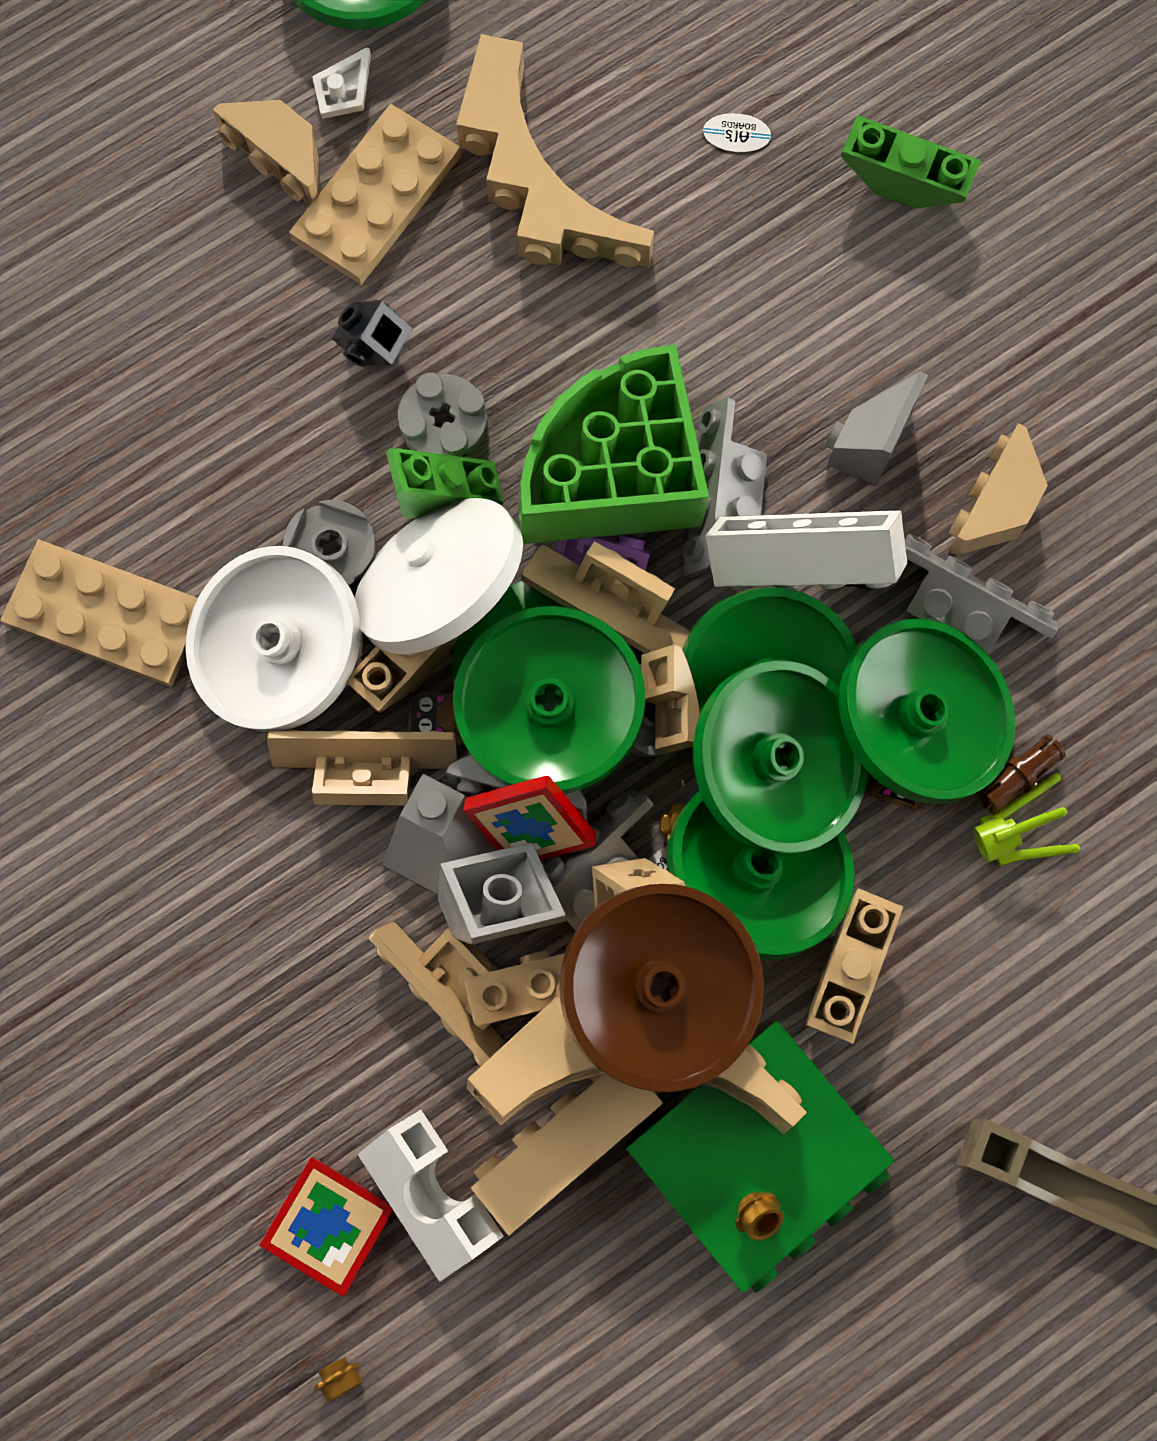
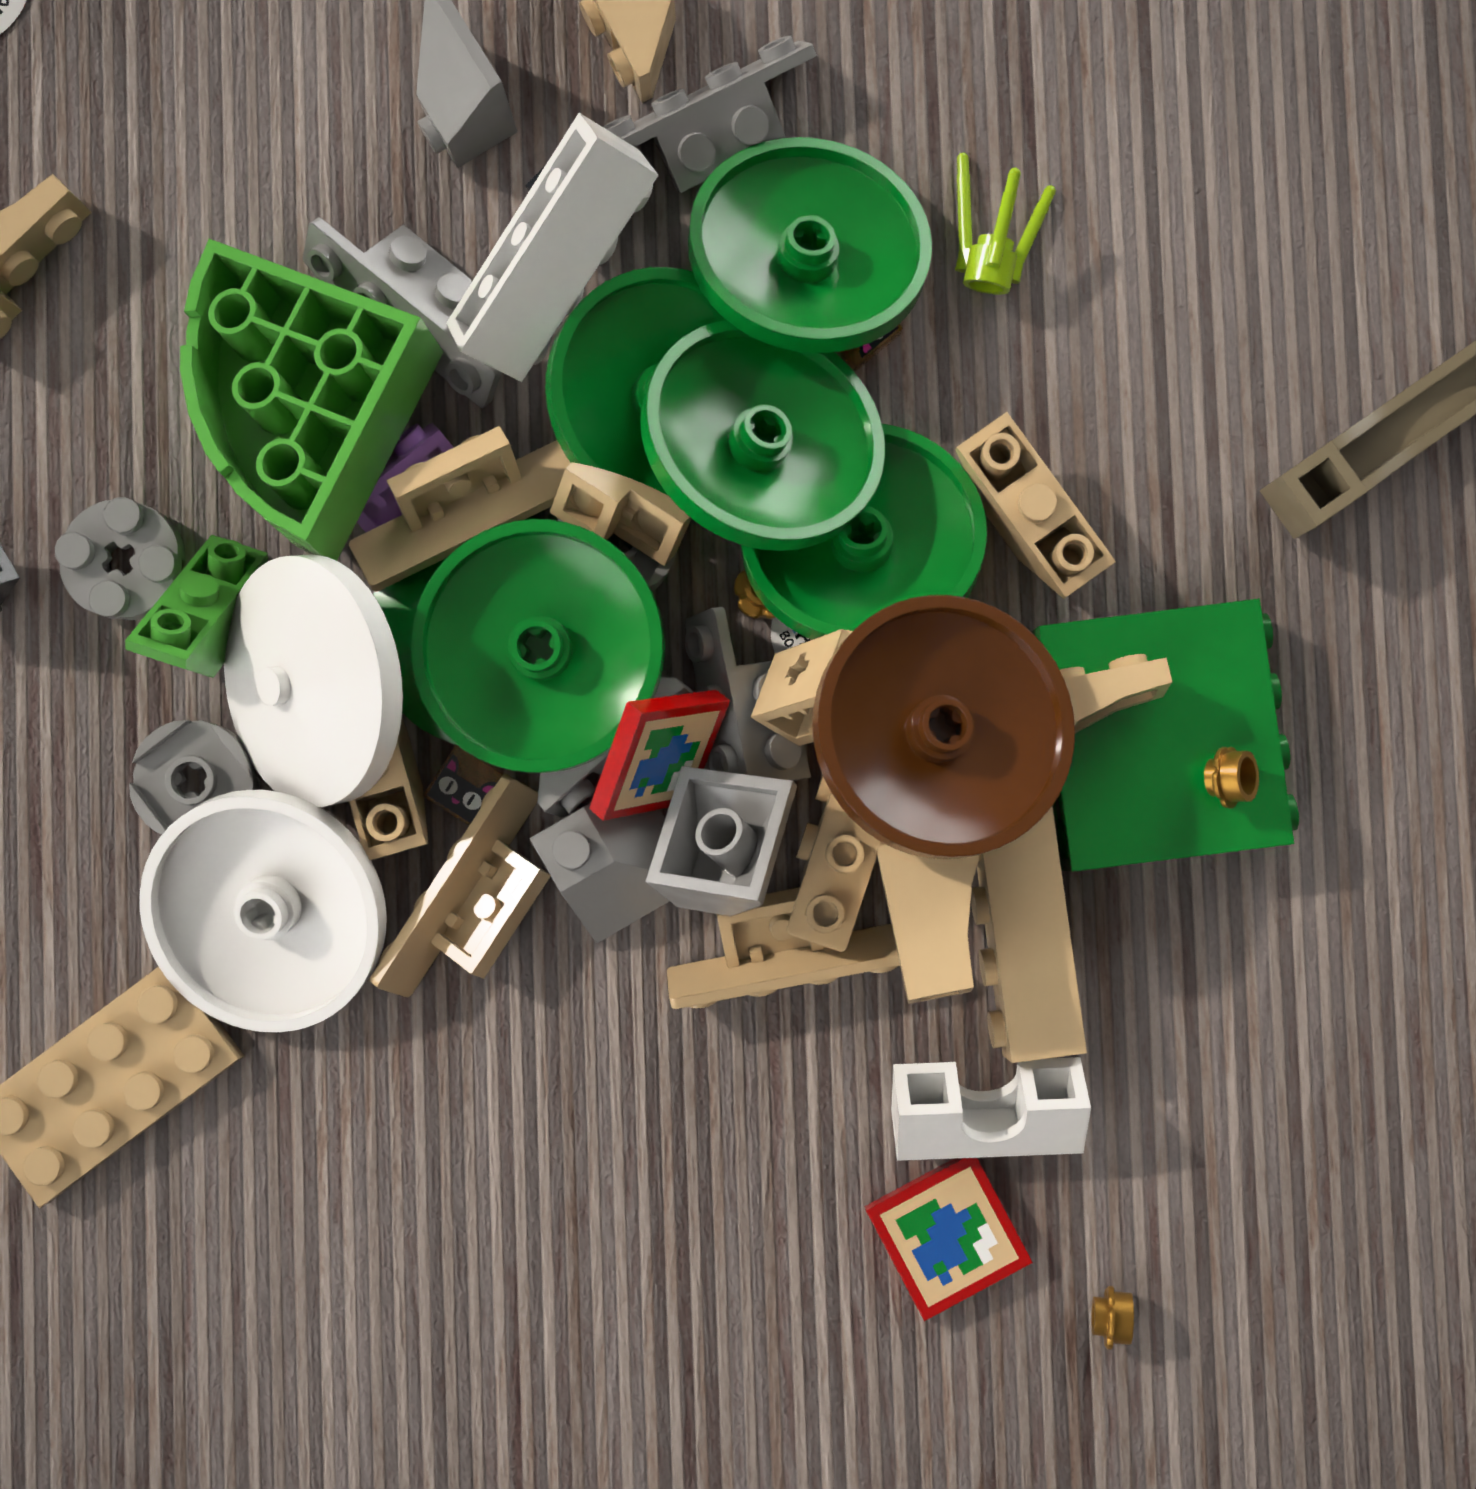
camera: 55 degrees left, 10 degrees up
reddish brown pin [975,734,1066,815] -> none

